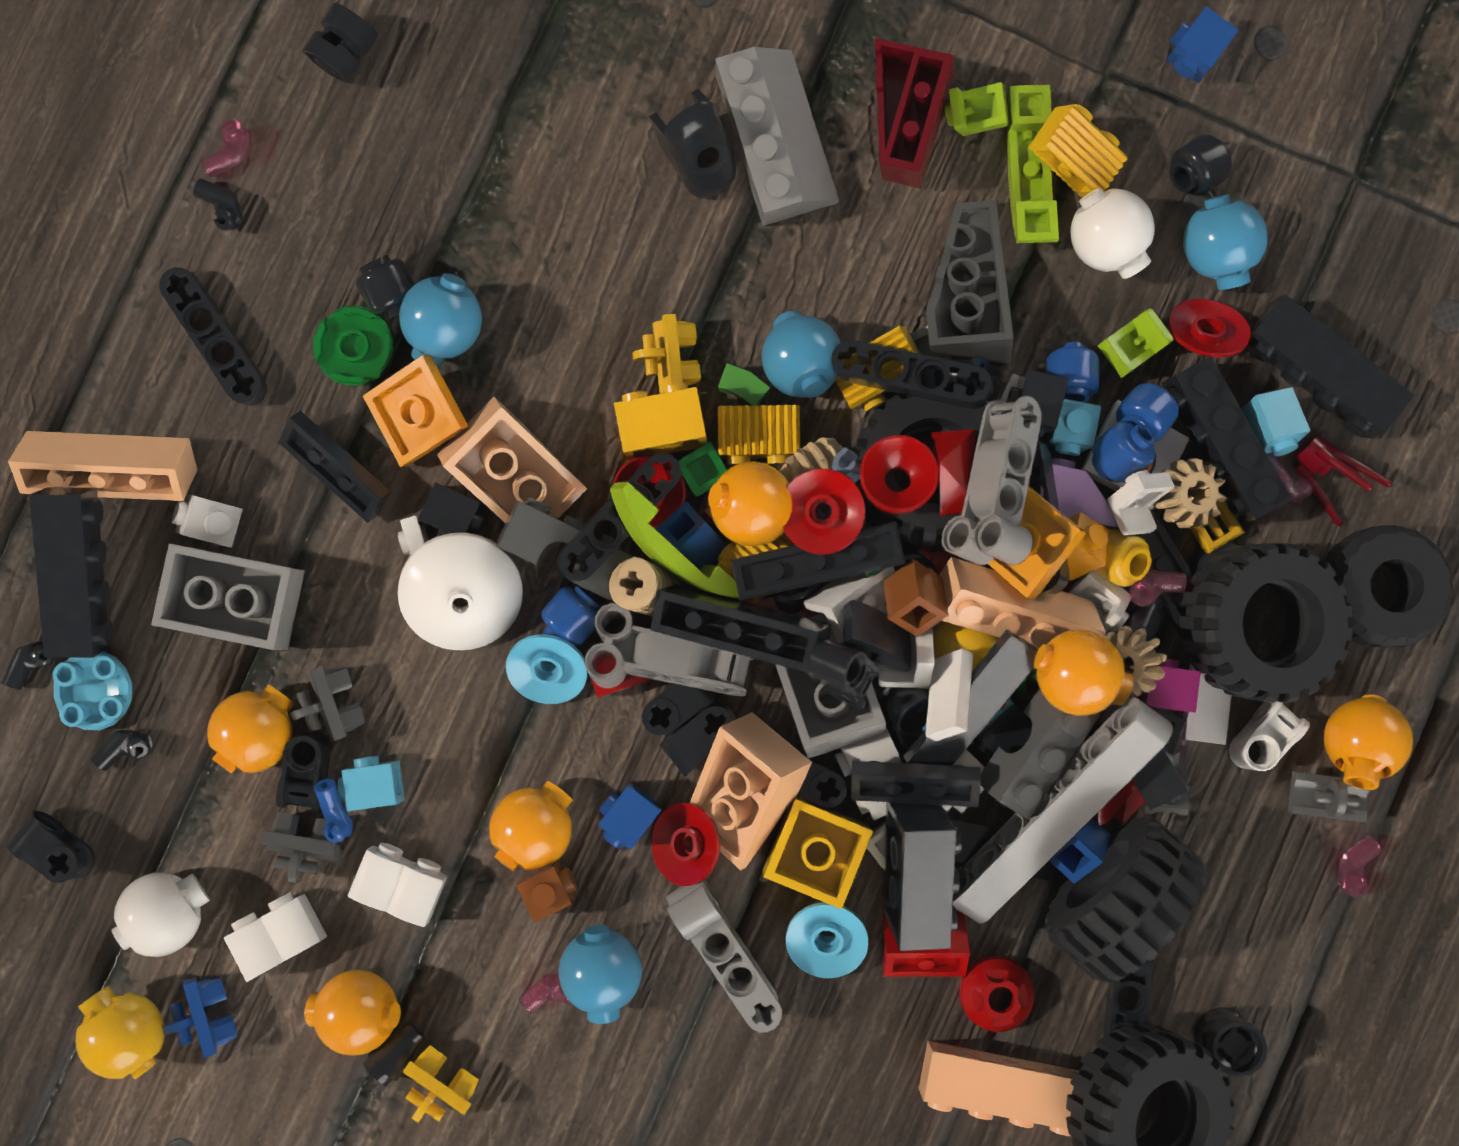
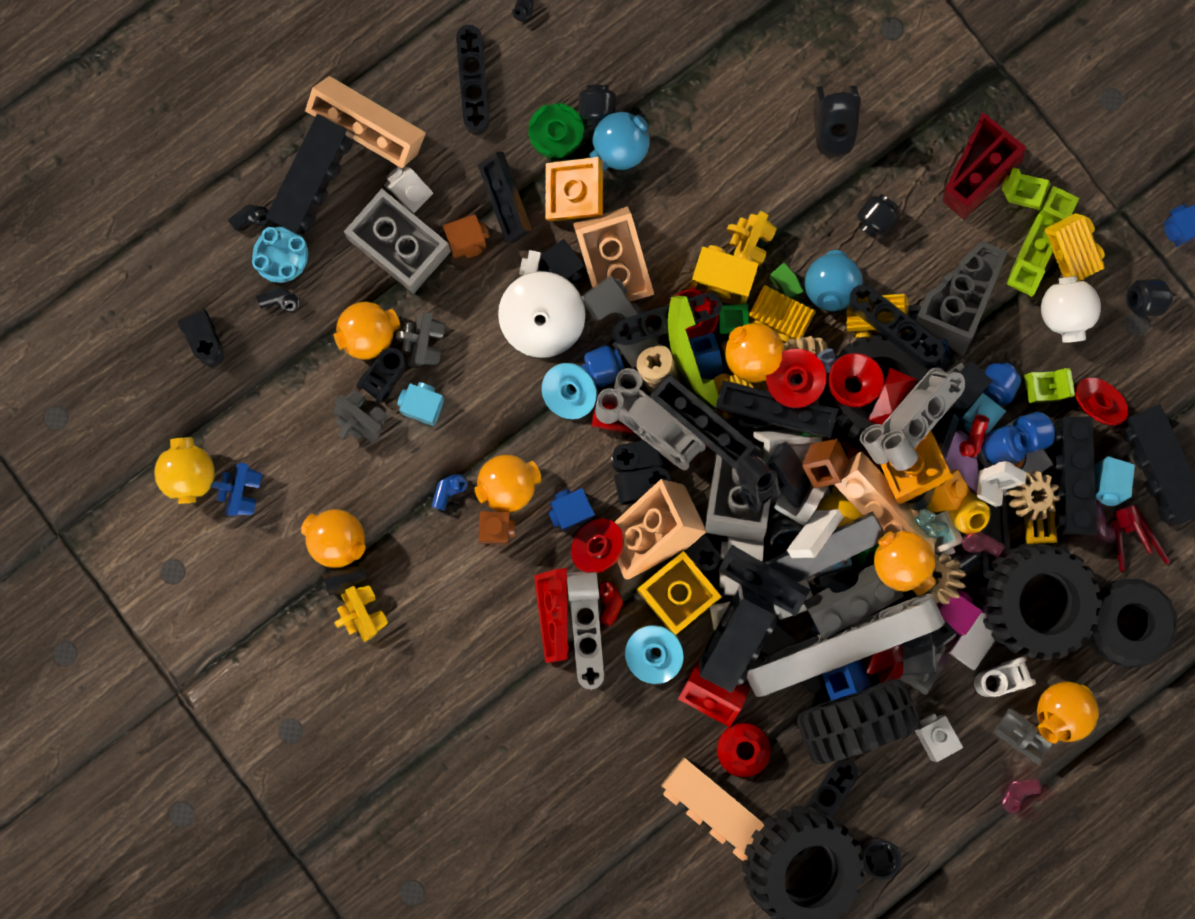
camera: 25 degrees right, 5 degrees down
white brick [111,872,210,957] -> none
white brick [224,892,327,982] -> none
blue arm [314,779,353,843] -> none
white brick [348,843,448,927] -> none
clear pink arm [519,973,573,1014] -> none
dark azure brick [558,925,642,1024] -> none
light grey slope [715,47,839,226] -> none
dark azure brick [1183,194,1268,290] -> none
none -> blue arm [431,474,468,511]
none -> dark orange brick [443,214,489,259]
none -> red wing [534,568,569,663]
none -> red arm [598,581,623,627]
none -> black head [857,194,900,238]
none -> clear light blue arm [915,508,949,538]
none -> white brick [915,713,963,762]
none -> red arm [959,414,990,458]

